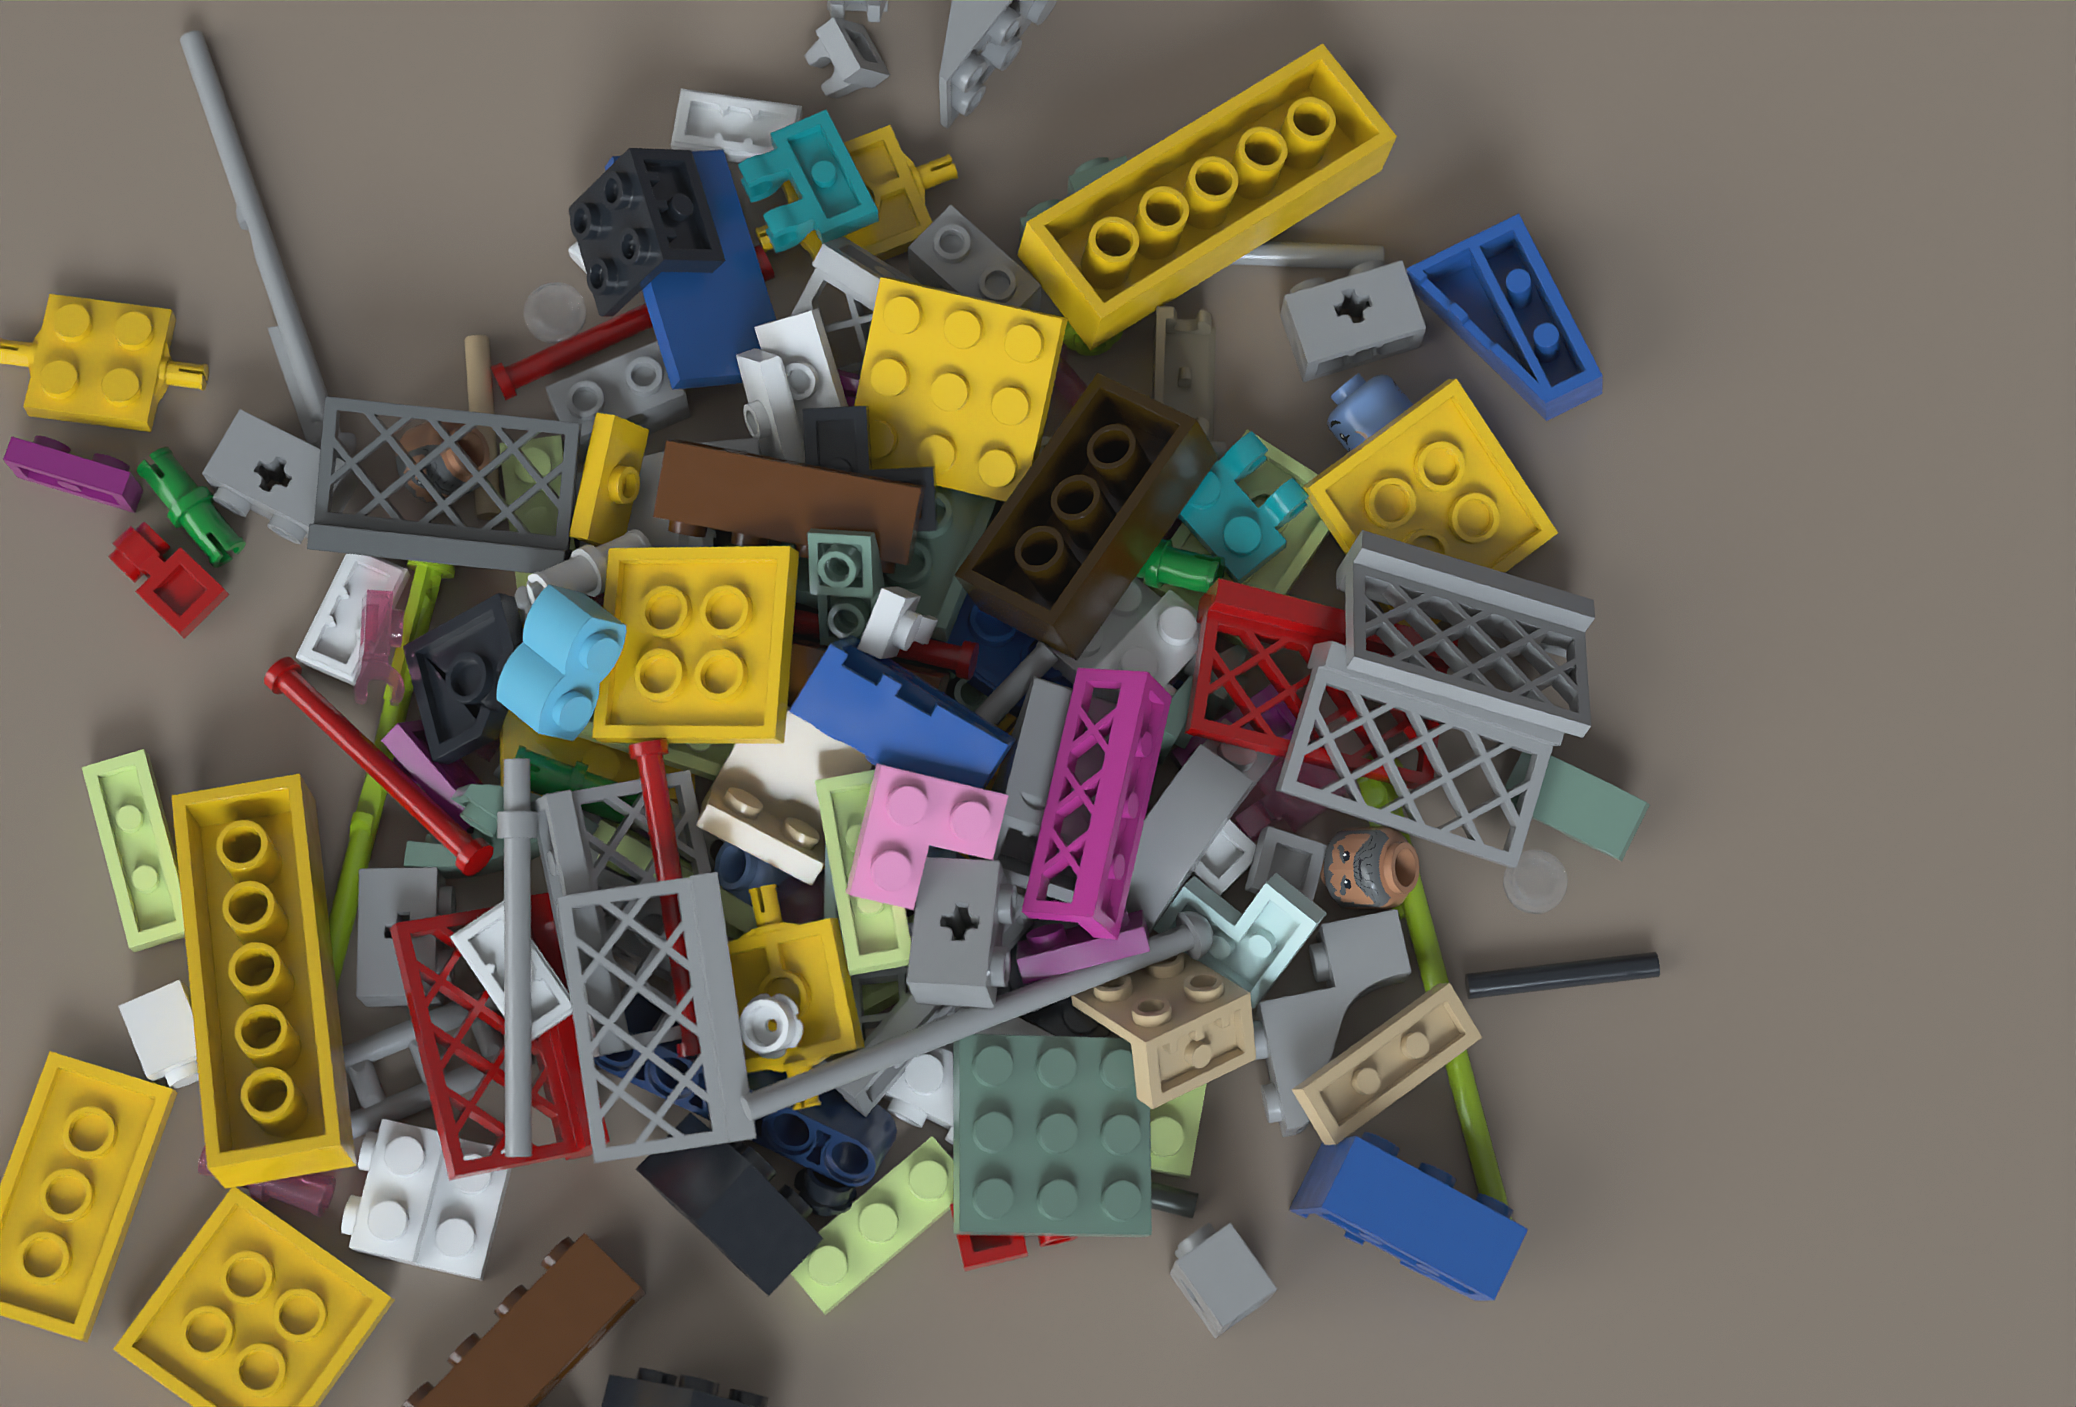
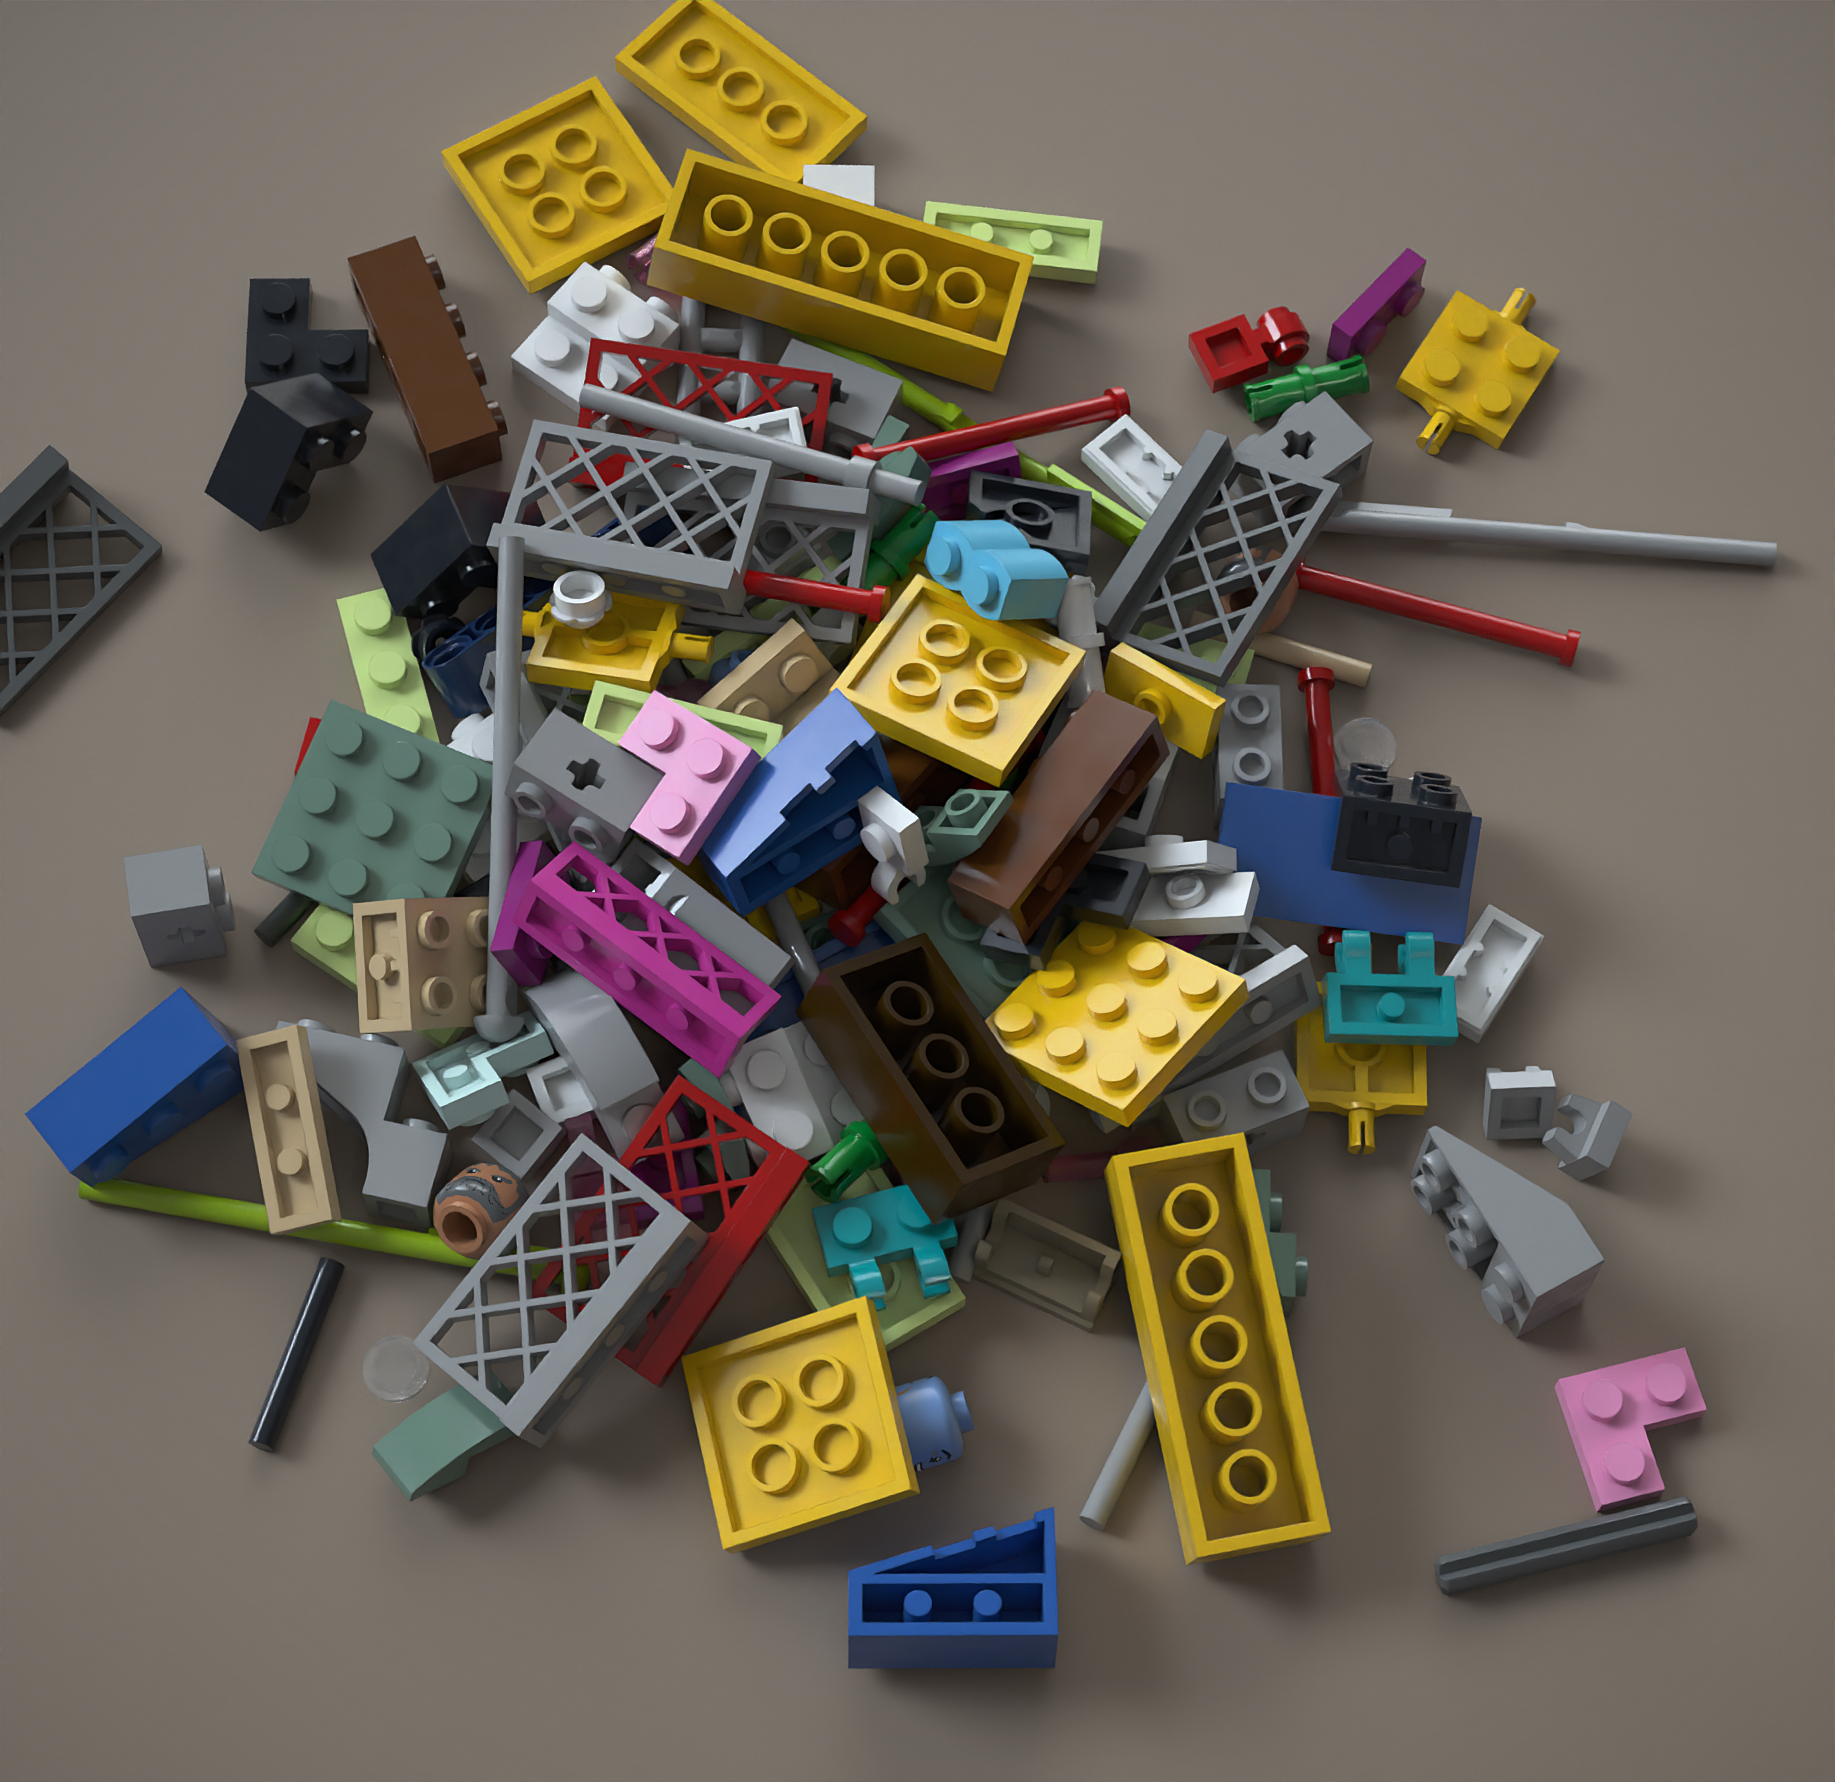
camera: 115 degrees right, 10 degrees down
clear pink plate [353,590,405,706] -> none
light grey brick [1280,260,1426,382] -> none
light grey fence [1336,530,1595,738] -> none
none -> red bar [1296,558,1581,668]

